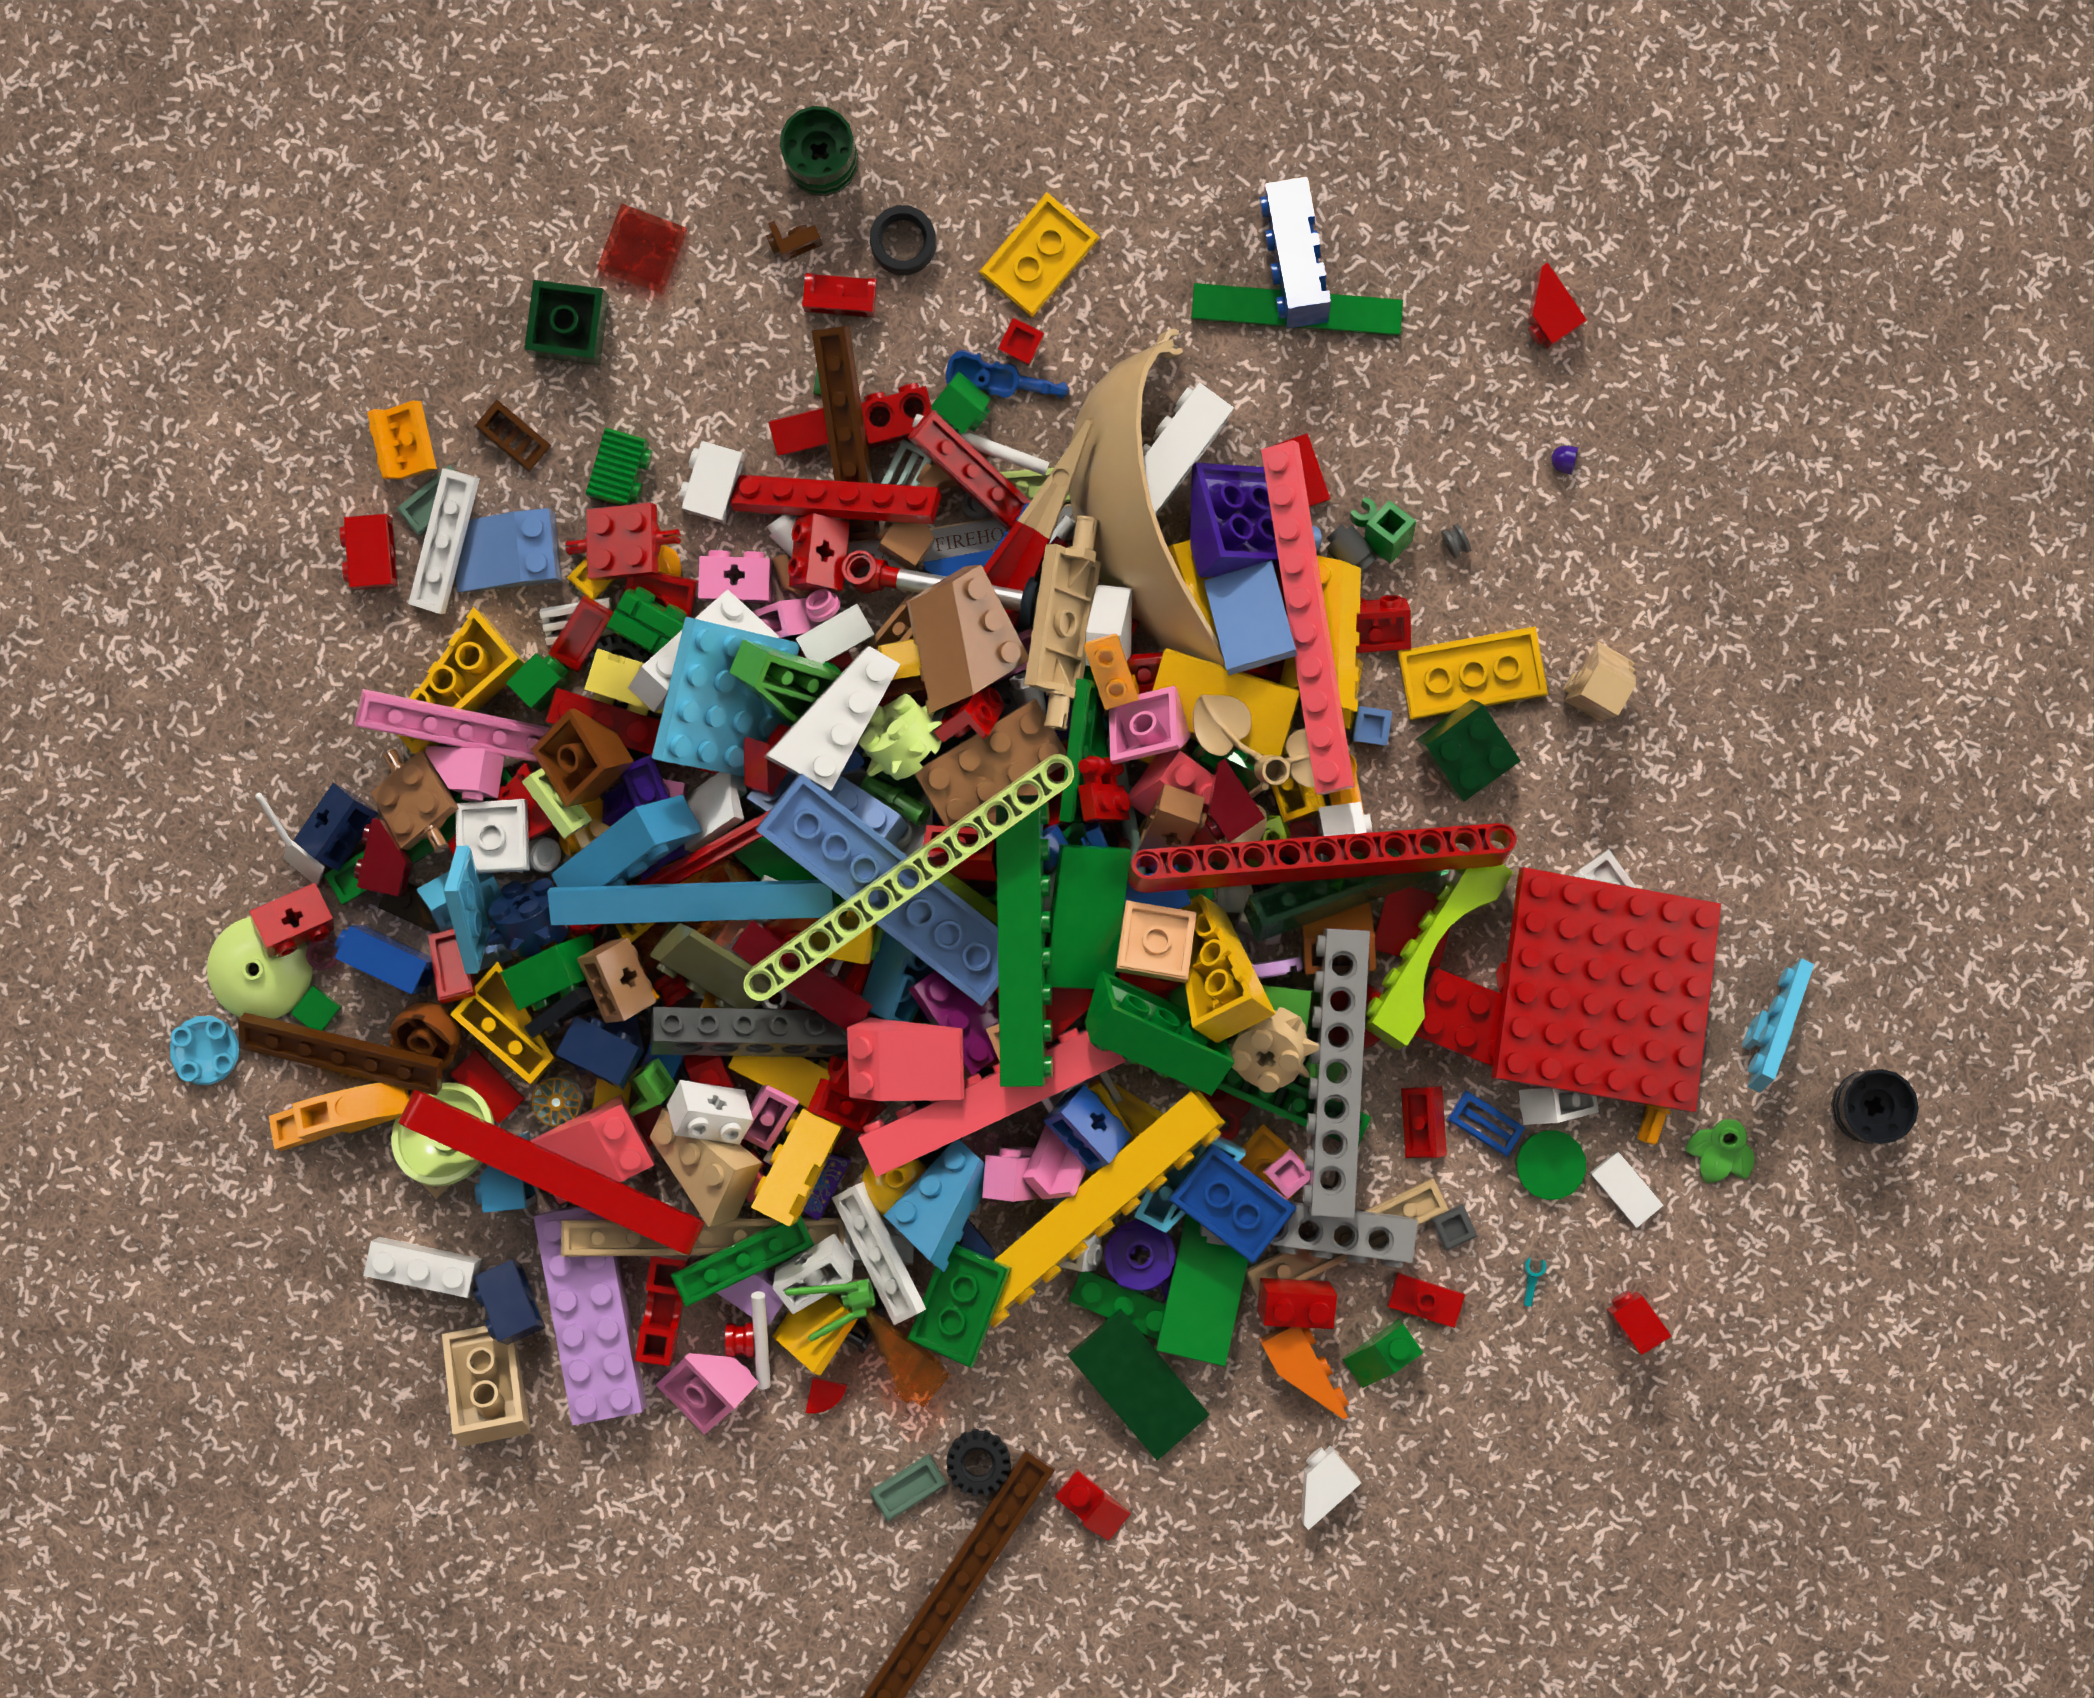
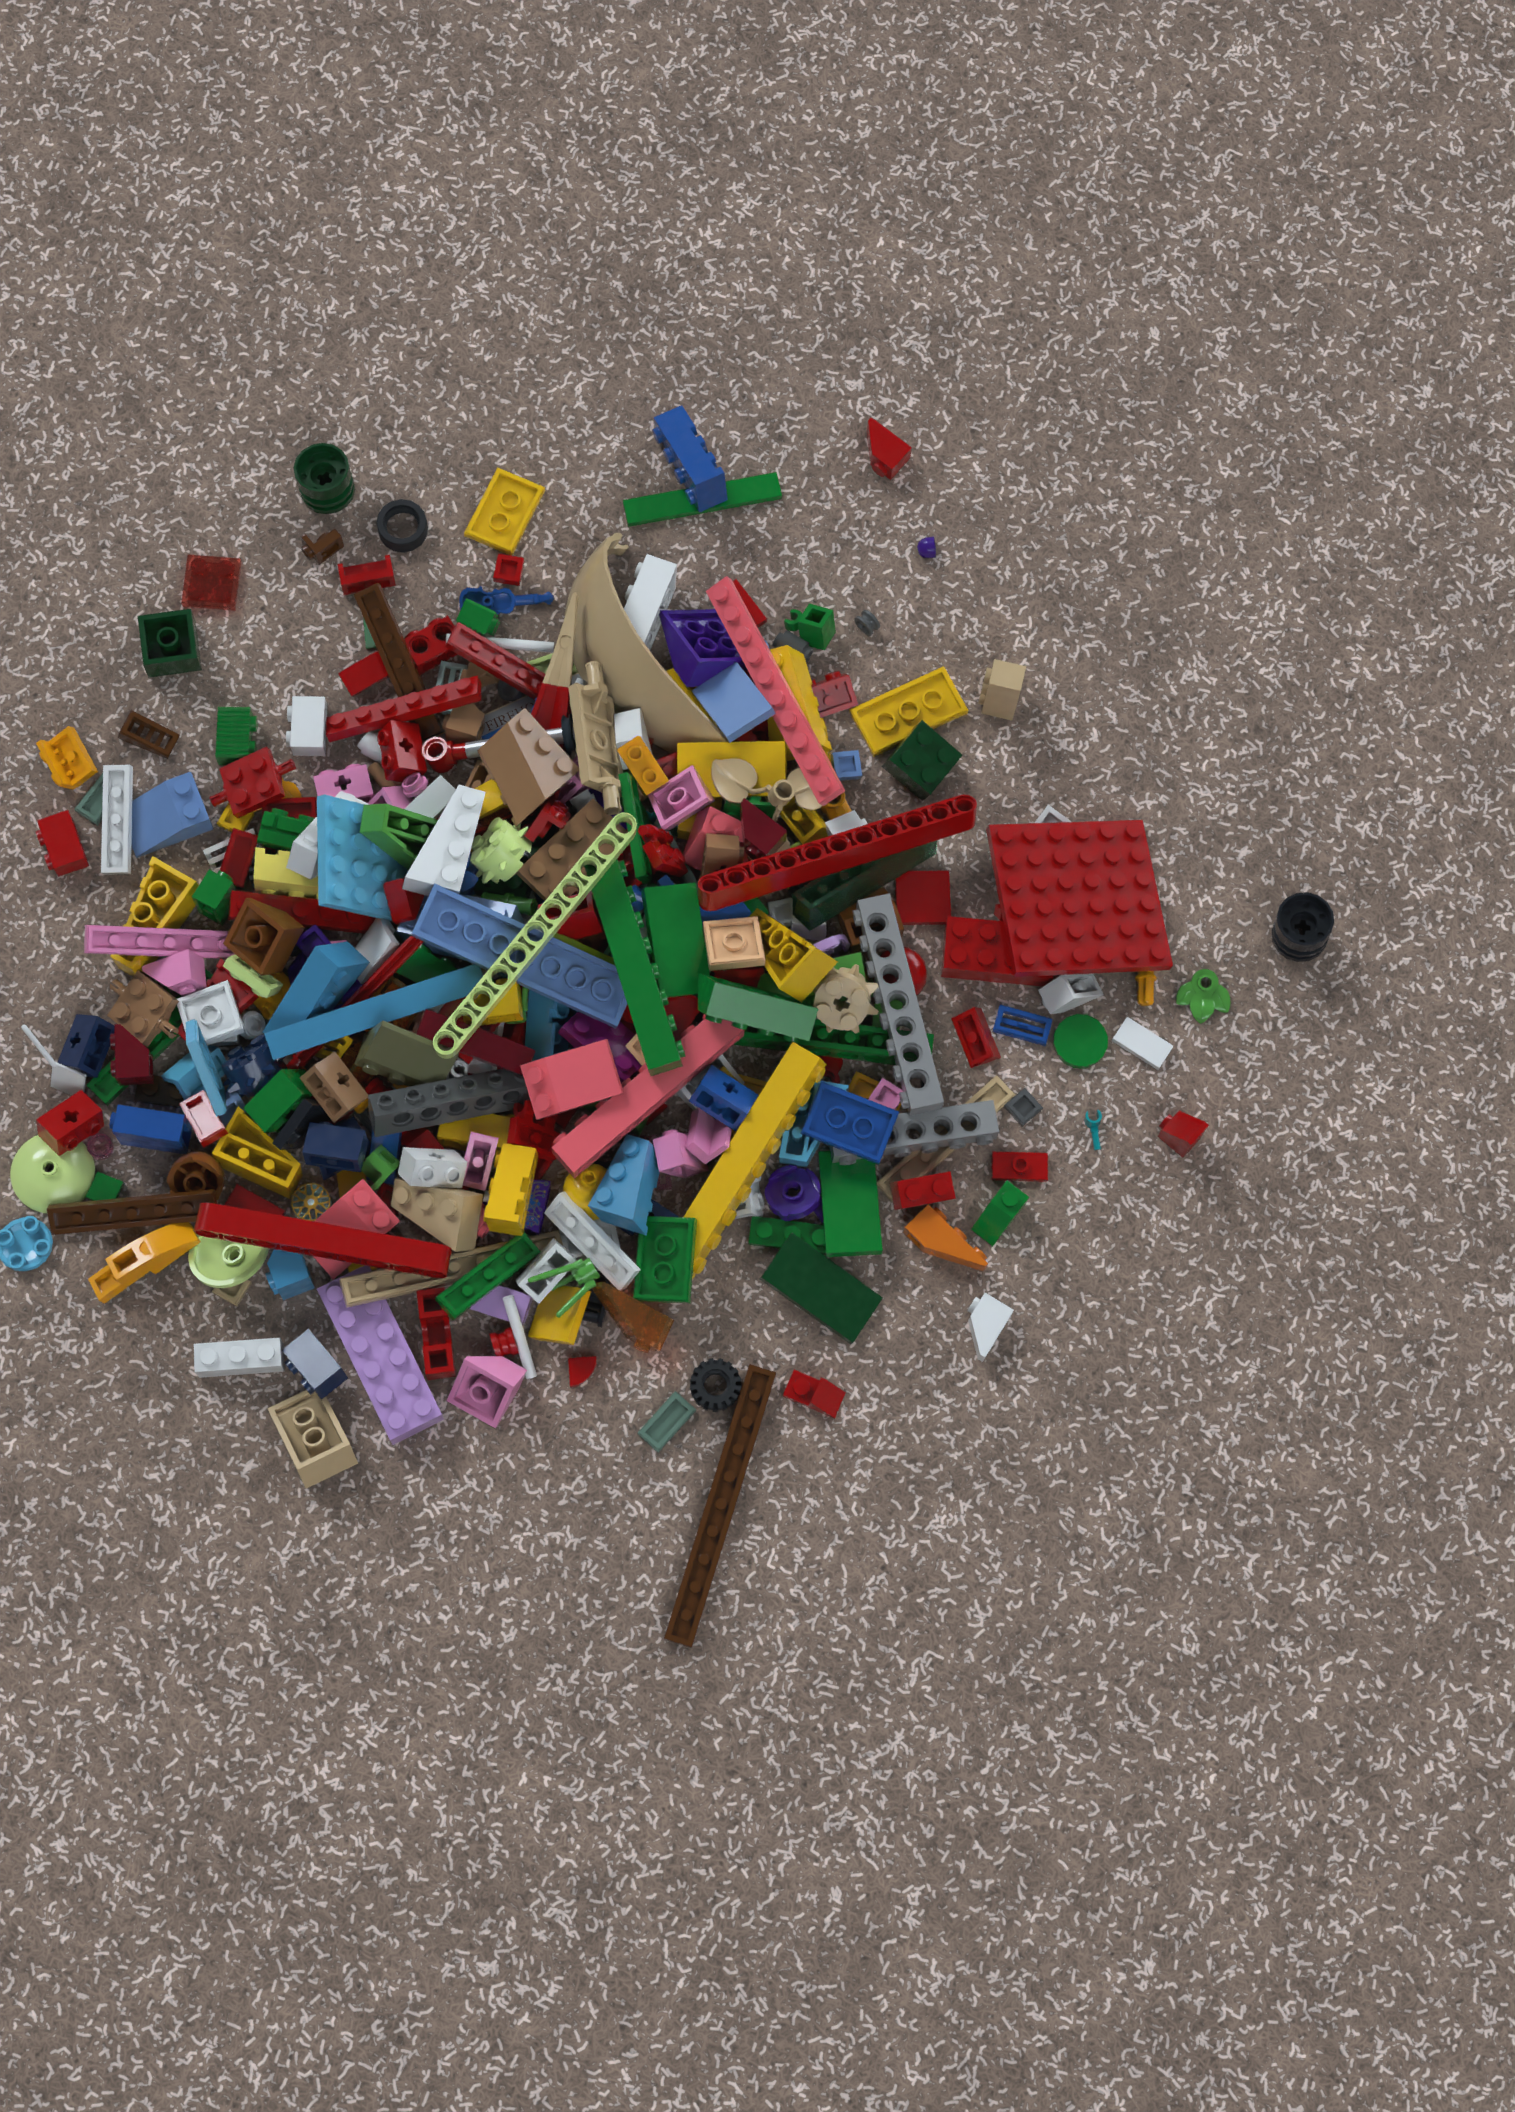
camera: 25 degrees left, 15 degrees down
lime arch [1365,864,1514,1050] -> none
medium azure plate [1742,958,1814,1093] -> none

